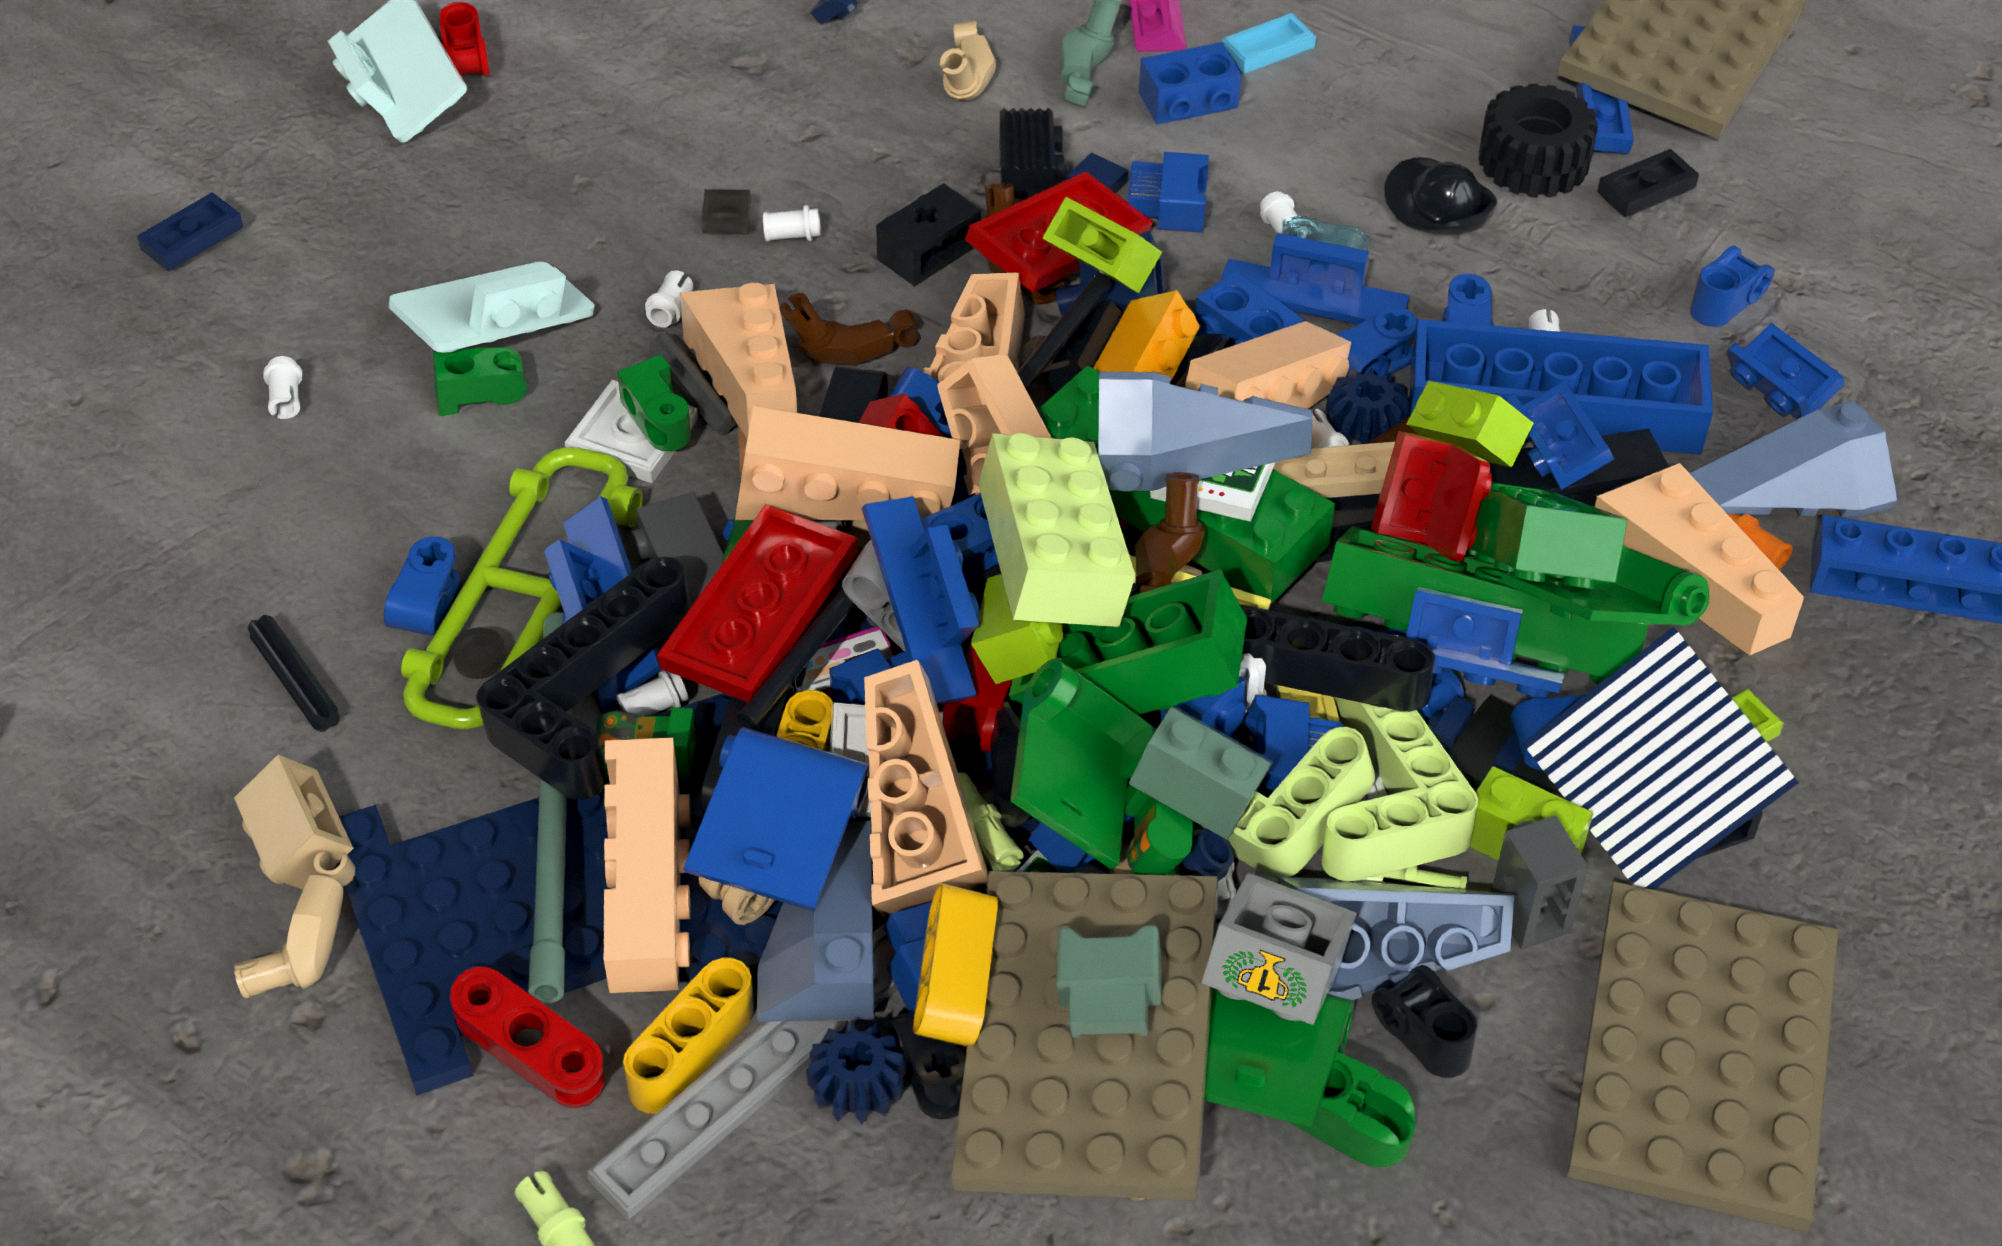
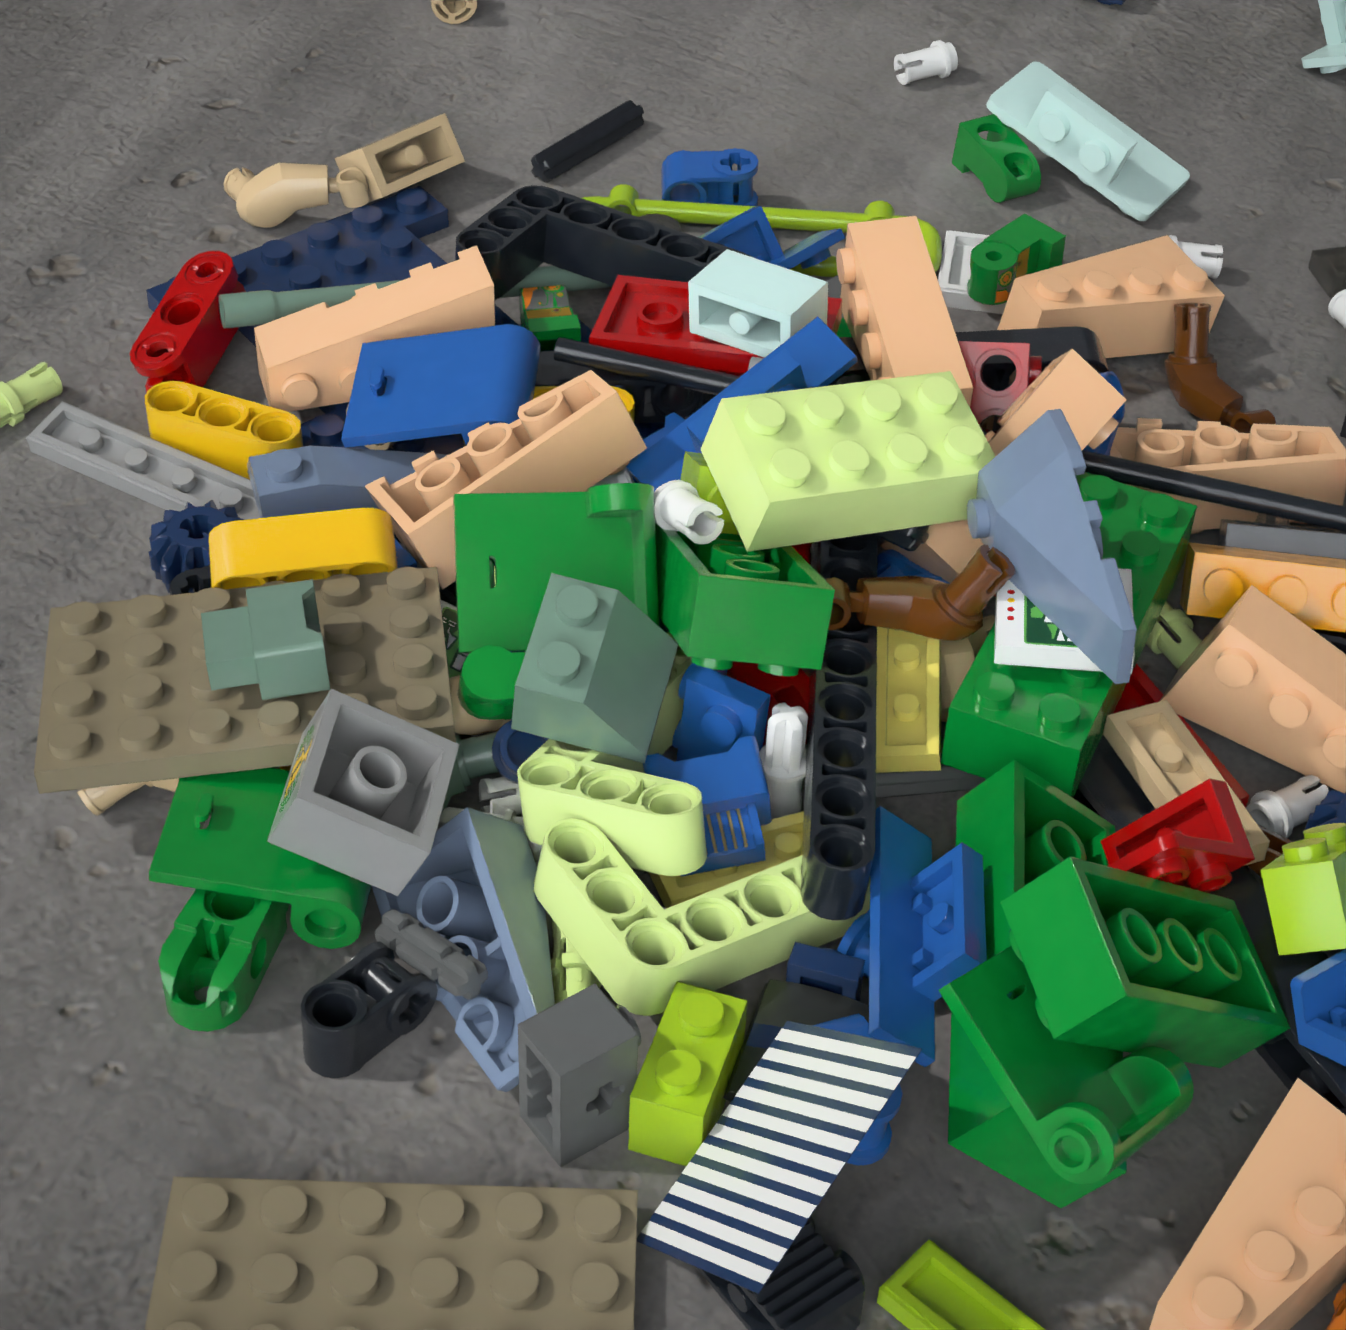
camera: 75 degrees right, 5 degrees down
none -> dark grey axle [375,909,488,1000]
none -> white pin [654,480,724,545]
none -> light aqua brick [688,249,828,358]

